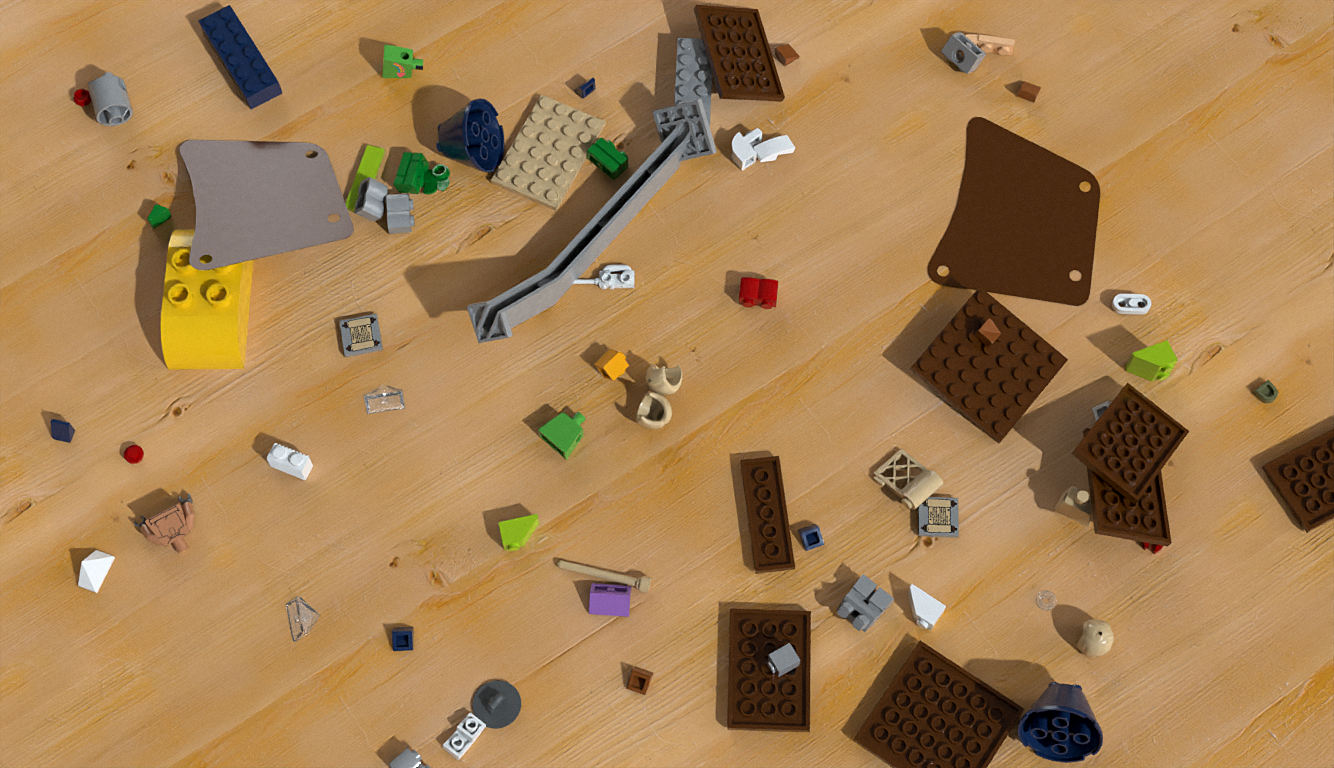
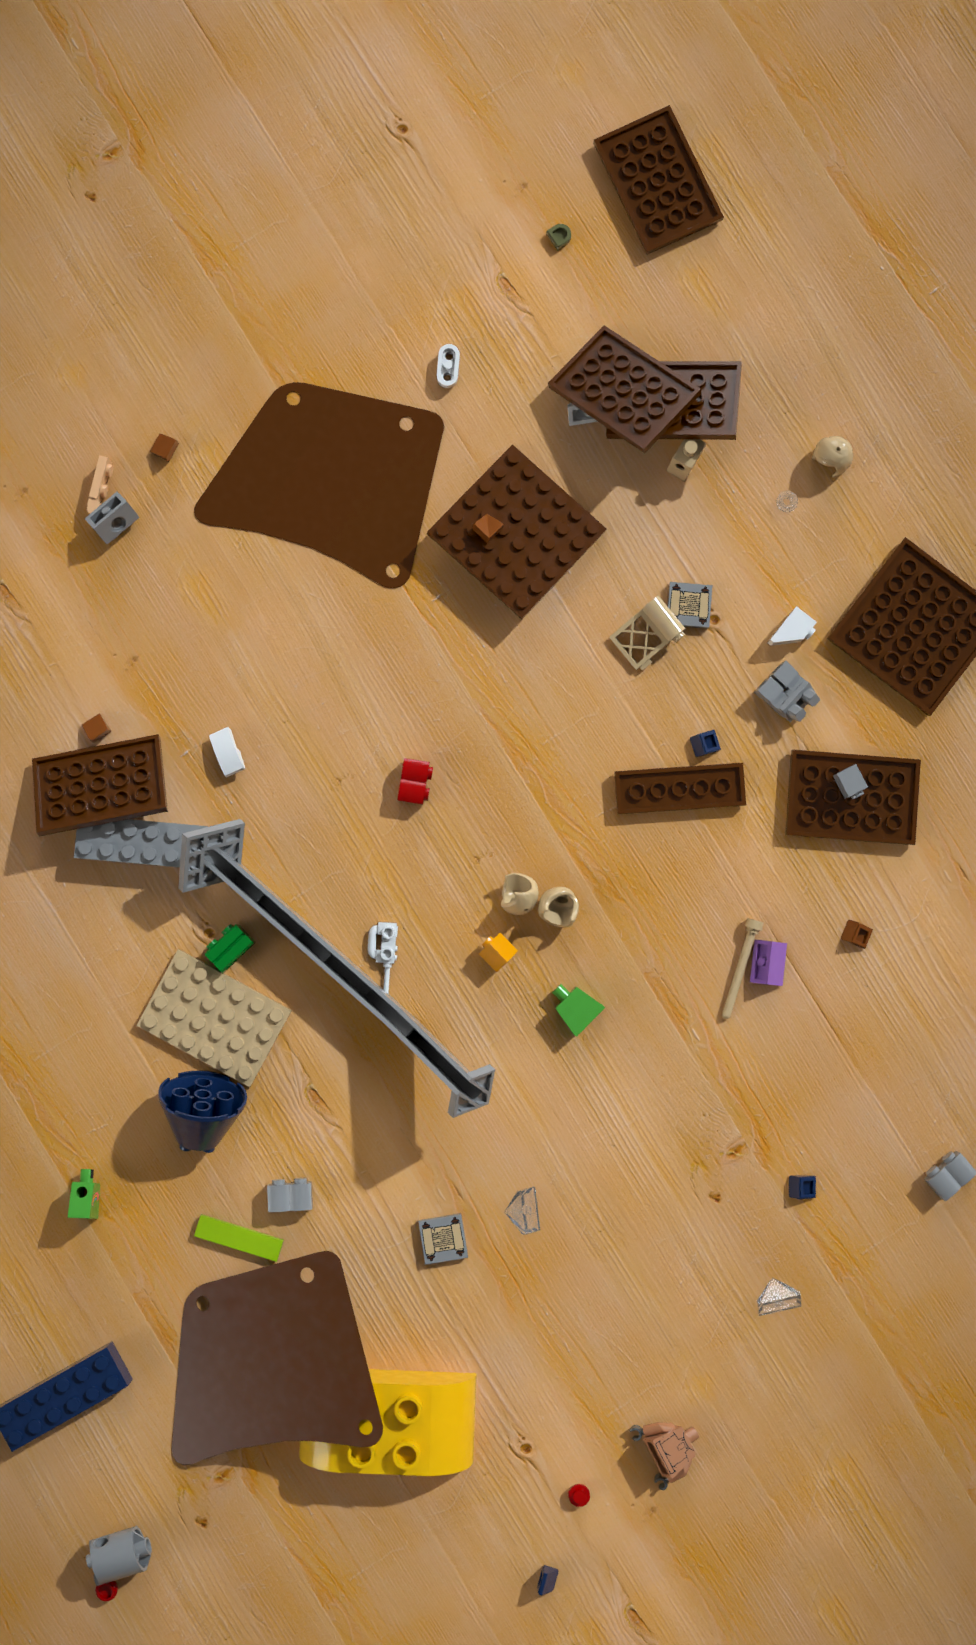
camera: 90 degrees left, 20 degrees up
white slope [78,550,115,593] -> none
green slope [147,204,172,229] -> none
white brick [267,443,313,480] -> none
light grey brick [355,177,388,222] -> none
green brick [393,152,429,194] -> none
green plate [423,164,450,195] -> none
white slope [443,713,486,761] -> none
dark grey shield [473,681,521,729] -> none
lime slope [498,514,539,551] -> none
dark blue slope [574,78,596,99] -> none
white brick [732,128,762,171] -> none
dark blue cone [1018,682,1103,763] -> none
lime slope [1125,340,1178,382] -> none

